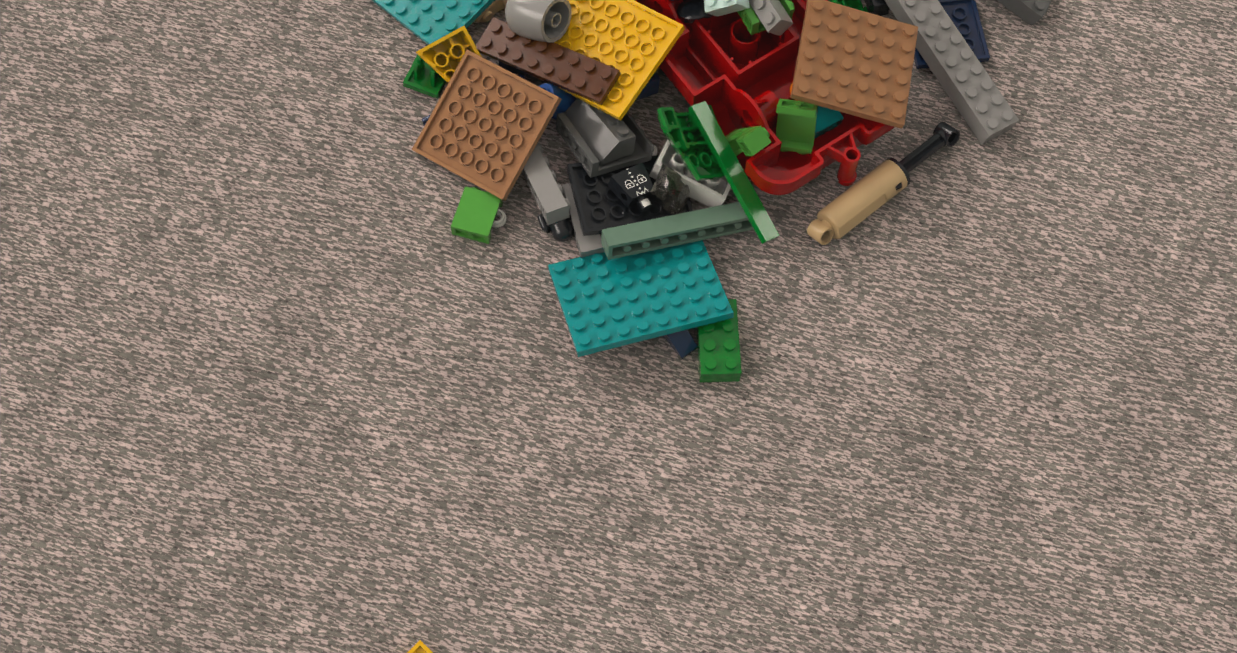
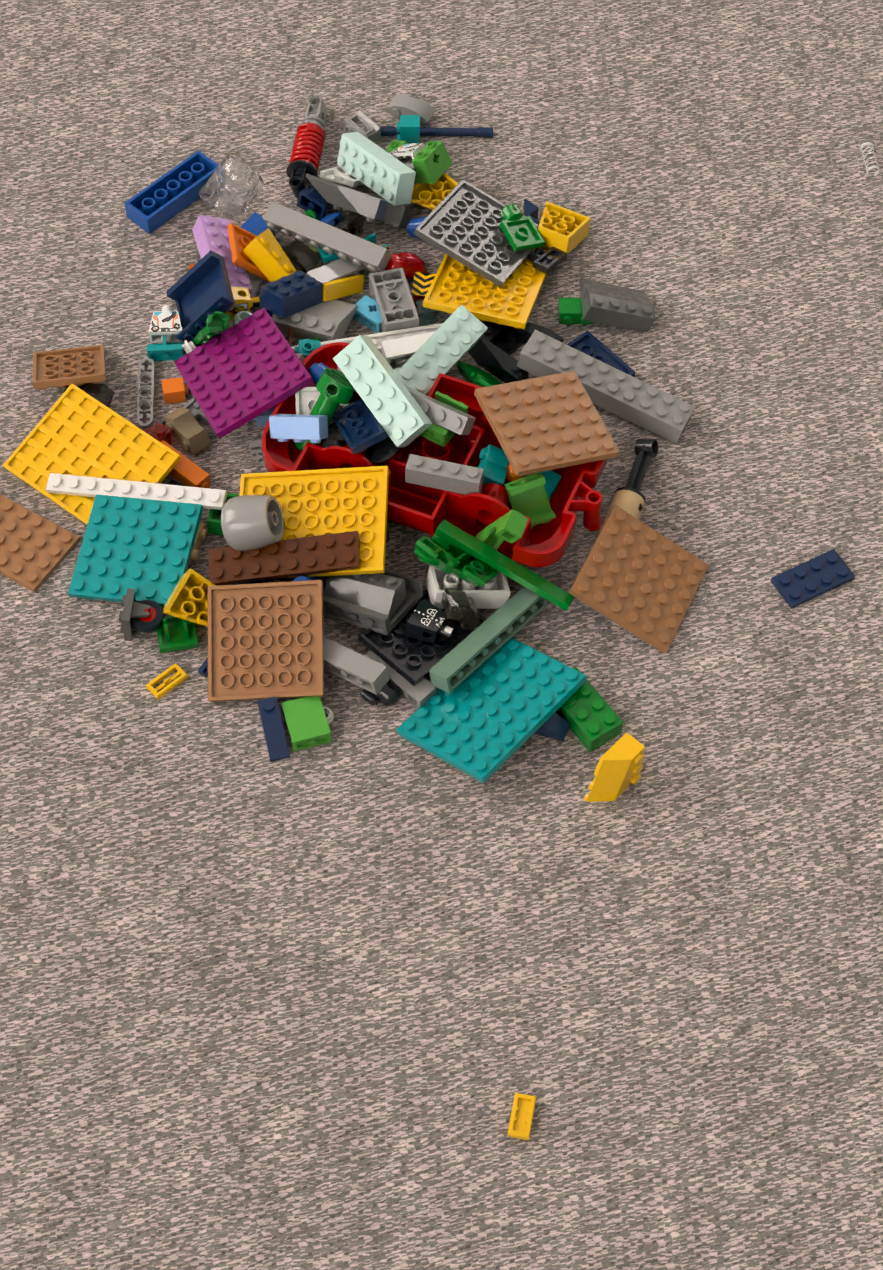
camera: 30 degrees left, 10 degrees down
none -> plate [119,588,164,641]
none -> yellow tile [145,663,188,700]
none -> dark blue slope [257,697,290,762]
none -> light grey brick [405,454,484,495]
none -> teal brick [477,444,509,485]
none -> medium nougat plate [568,505,709,653]
none -> yellow wedge [584,732,645,802]
none -> dark blue plate [771,549,855,609]

